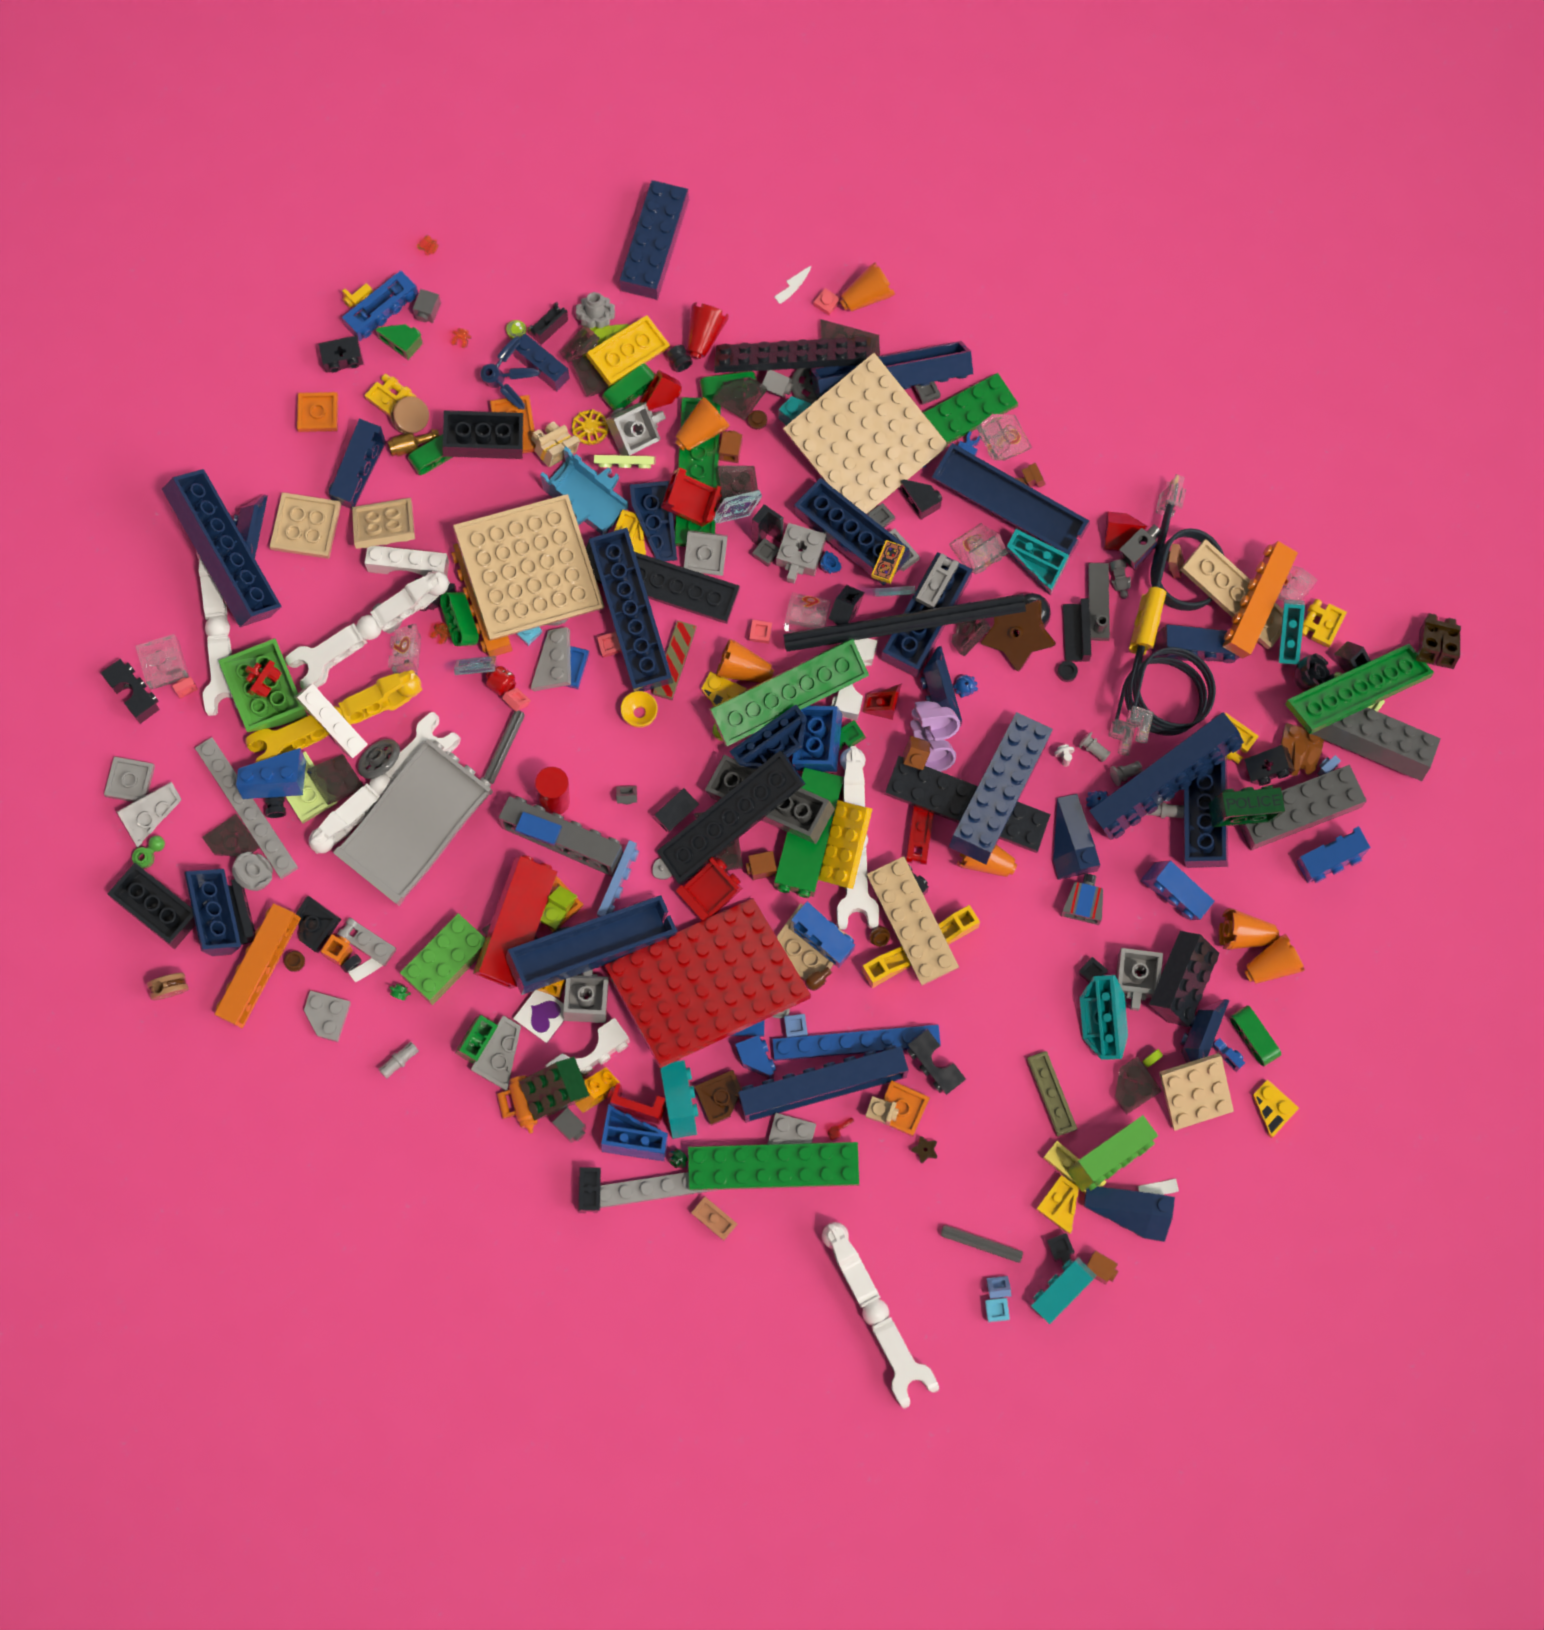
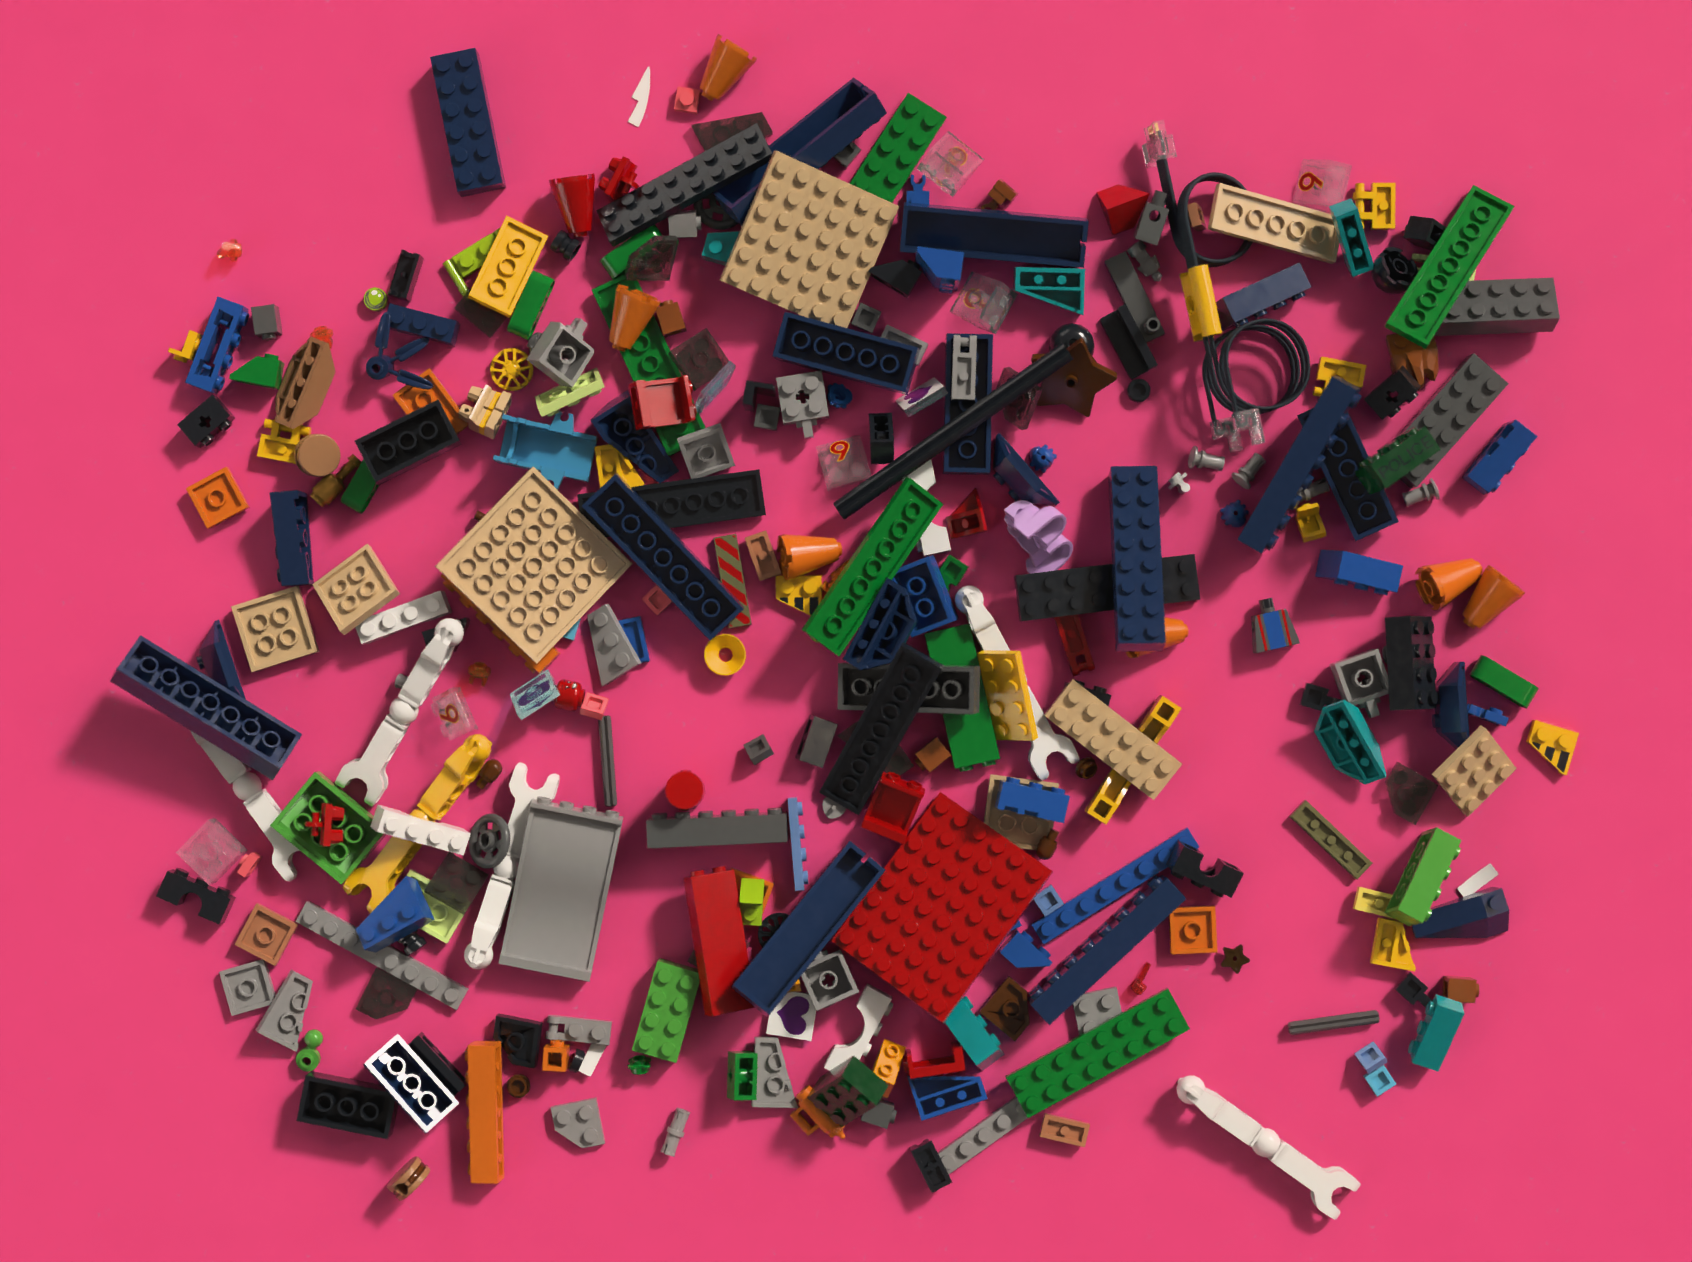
camera: 30 degrees left, 15 degrees up
light grey tile [232,852,273,891] -> none
green beam [440,592,479,646] -> none
blue tile [515,812,562,846] -> none
clear smoke plate [559,325,600,362] -> none
light grey plant [576,292,615,328] -> none
red slope [639,370,682,410] -> none
dark green plate [668,1149,688,1169] -> none
reddish brown plate [748,410,767,430] -> none
coral plate [749,620,772,644] -> none
tan bracket [865,1096,899,1125] -> none
tile [872,540,905,584] -> none
dark orange brick [903,736,930,770] -> none
dark blue wedge [1053,794,1100,880] -> none
lime tile [1142,1049,1163,1067] -> none
orange brick [1222,541,1298,659] -> none
medium blue plate [1318,755,1341,776] -> none
dark brown hips [1416,613,1461,669] -> none
none -> nougat plate [235,903,299,966]
none -> medium nougat wedge [275,337,335,429]
none -> reddish brown cylinder [476,759,502,789]
none -> red hips [598,156,639,201]
none -> nougat plate [745,530,782,581]
none -> blue slope [915,246,964,293]
none -> yellow bracket [1295,503,1326,542]
none -> light grey pin [1402,478,1440,507]

